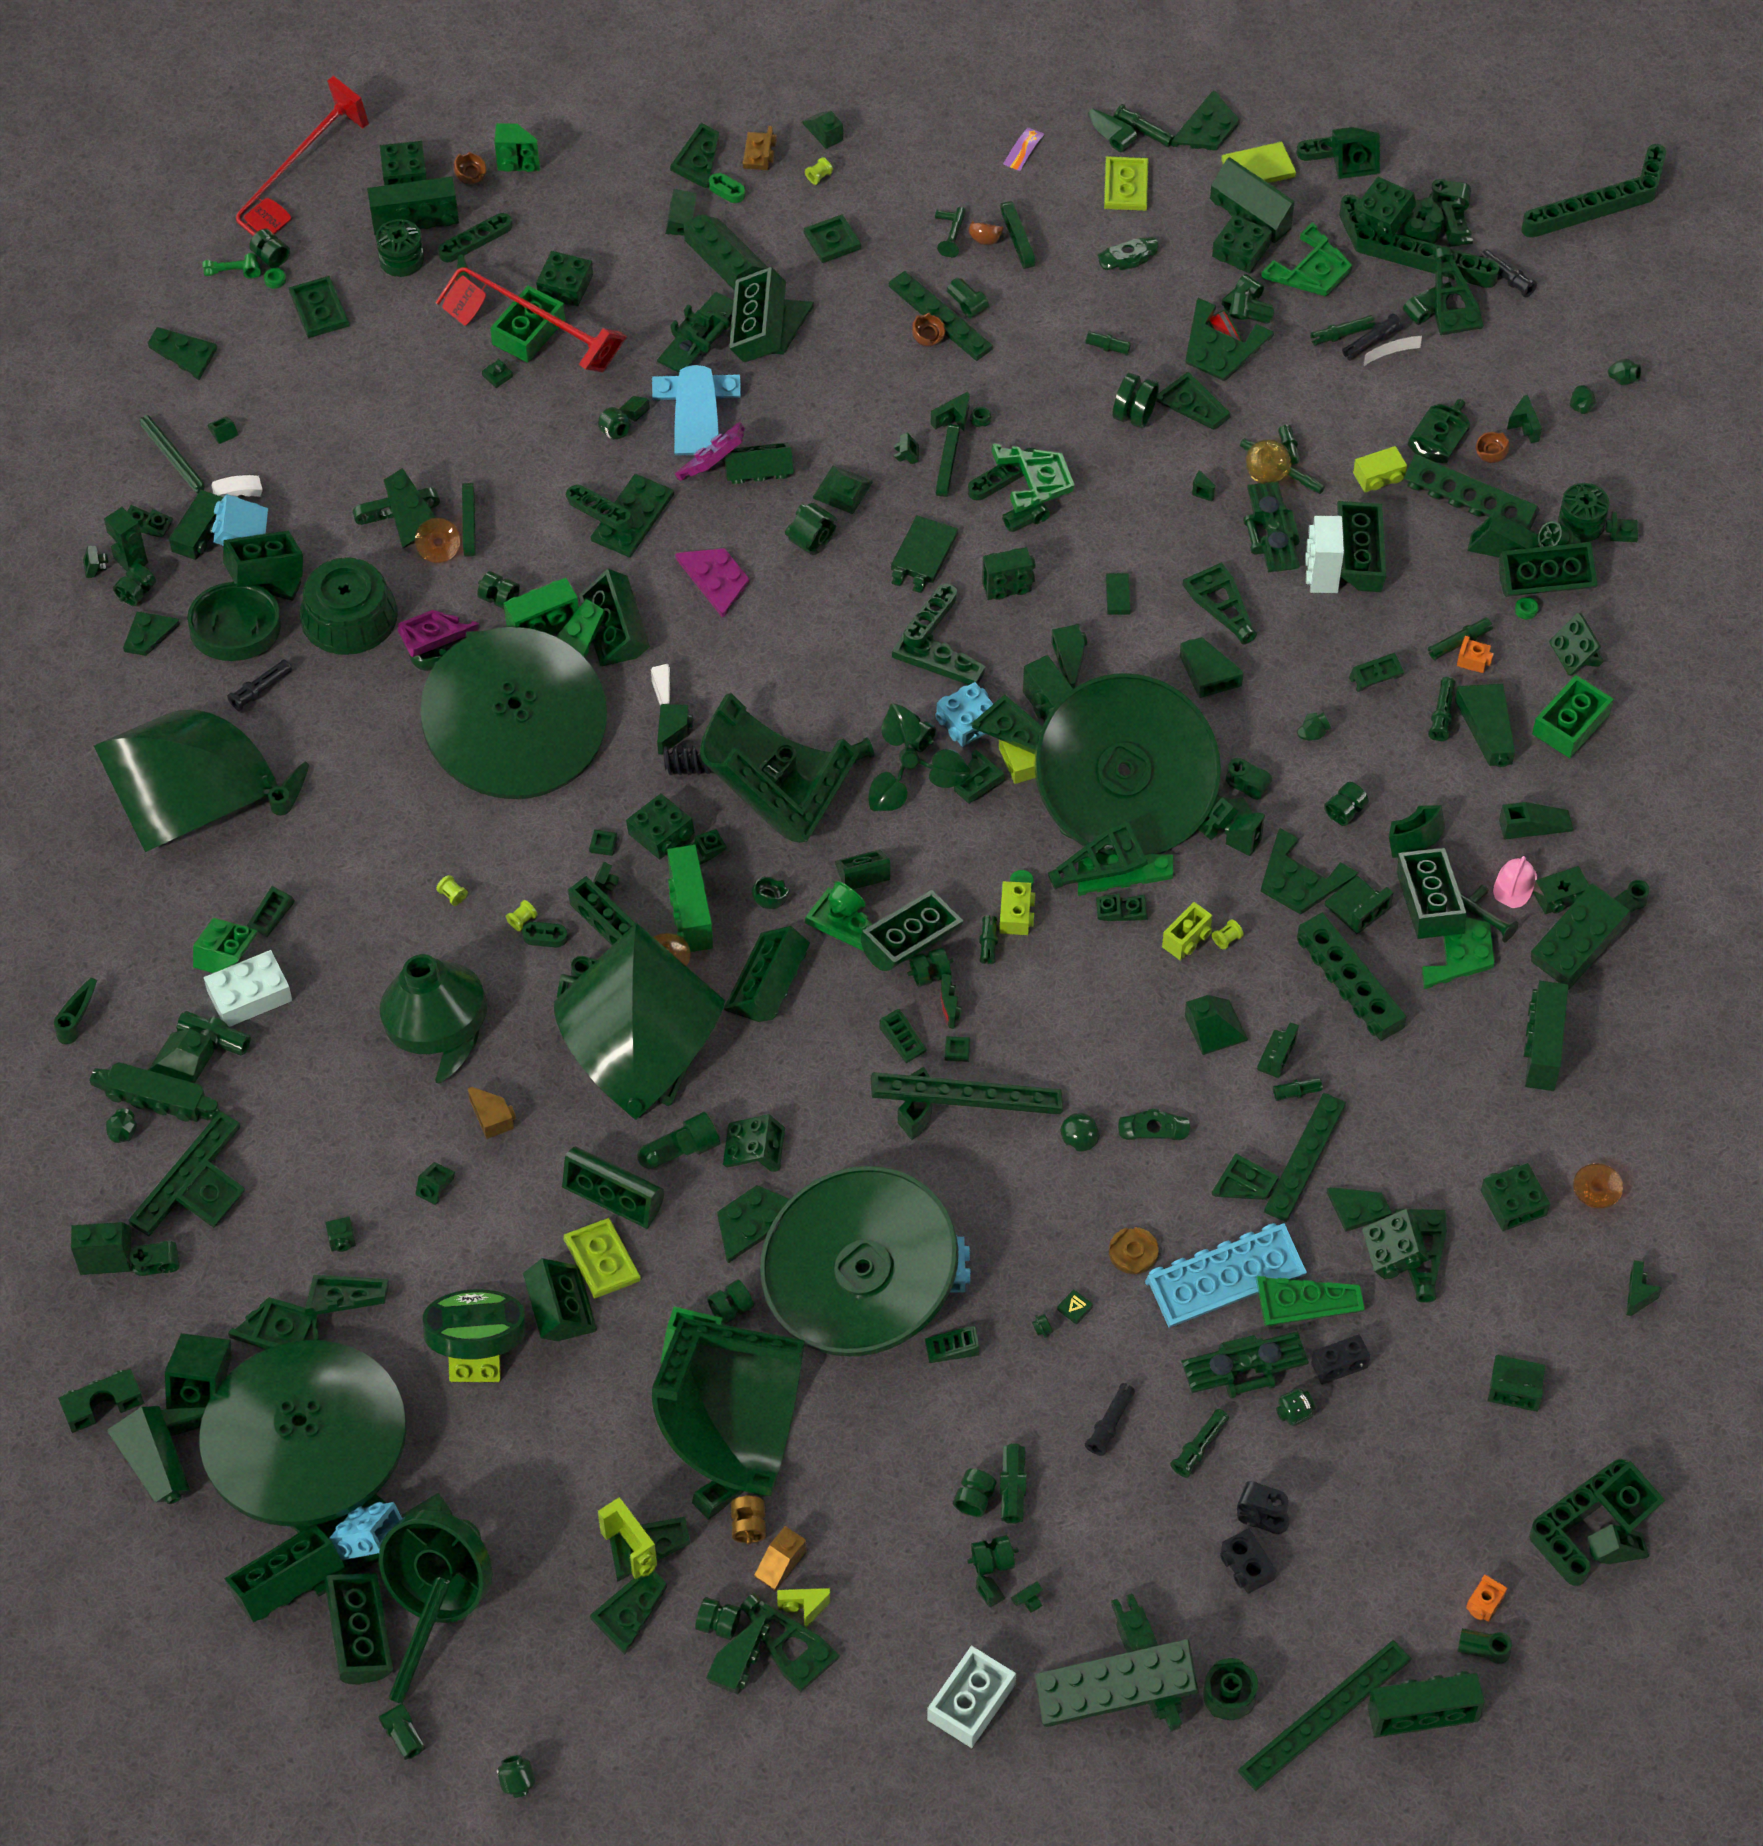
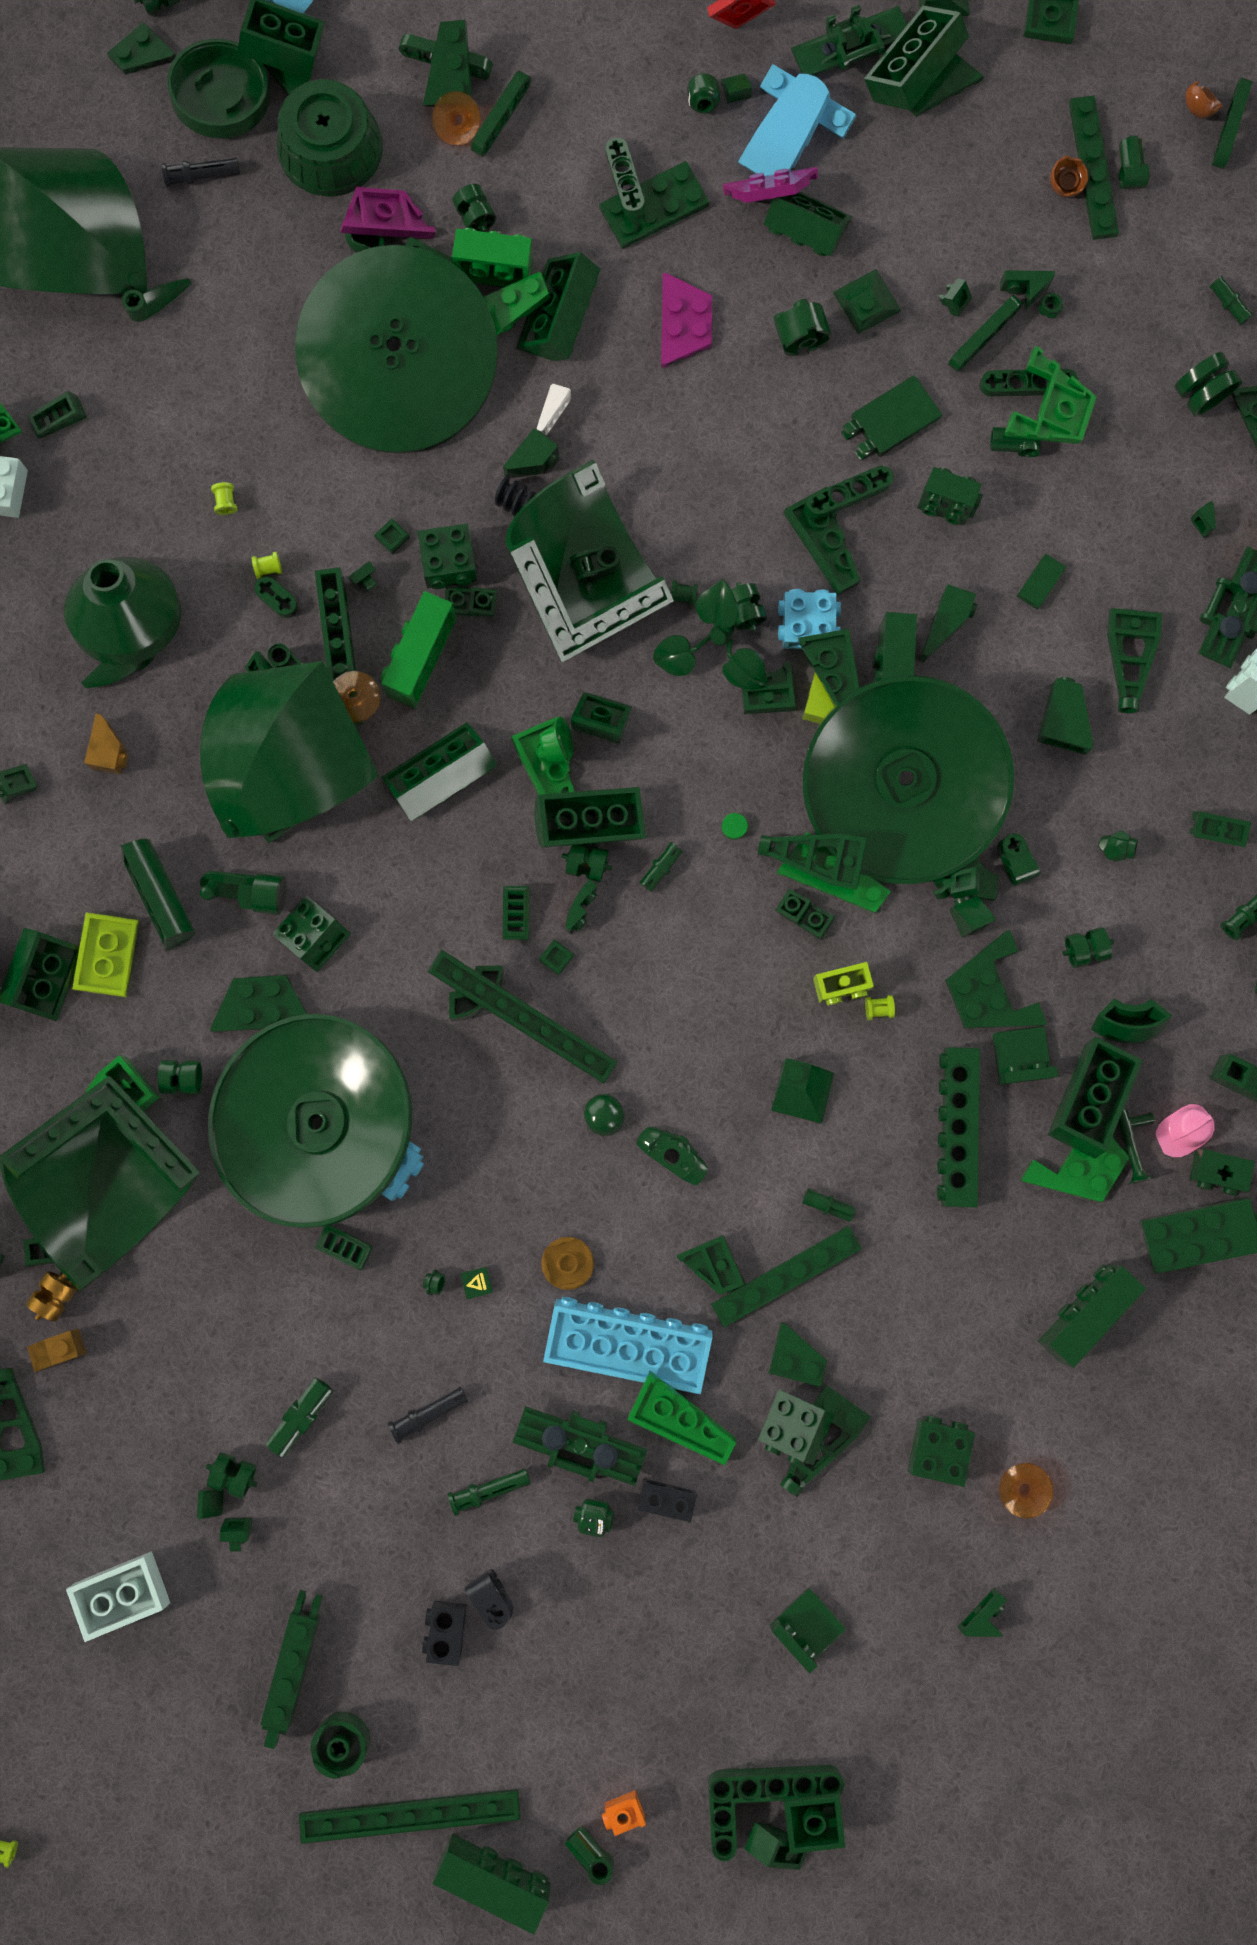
camera: 30 degrees right, 25 degrees up
dark green hair [752,876,790,909] -> none
lime slope [777,1588,830,1628] -> none
dark green piece [935,207,966,258] -> none
dark green wheel [953,1468,997,1517] -> none
lime brick [999,881,1035,935] -> none
dark green plate [1035,1639,1198,1727] -> none
dark green bracket [1257,1022,1299,1078] -> none

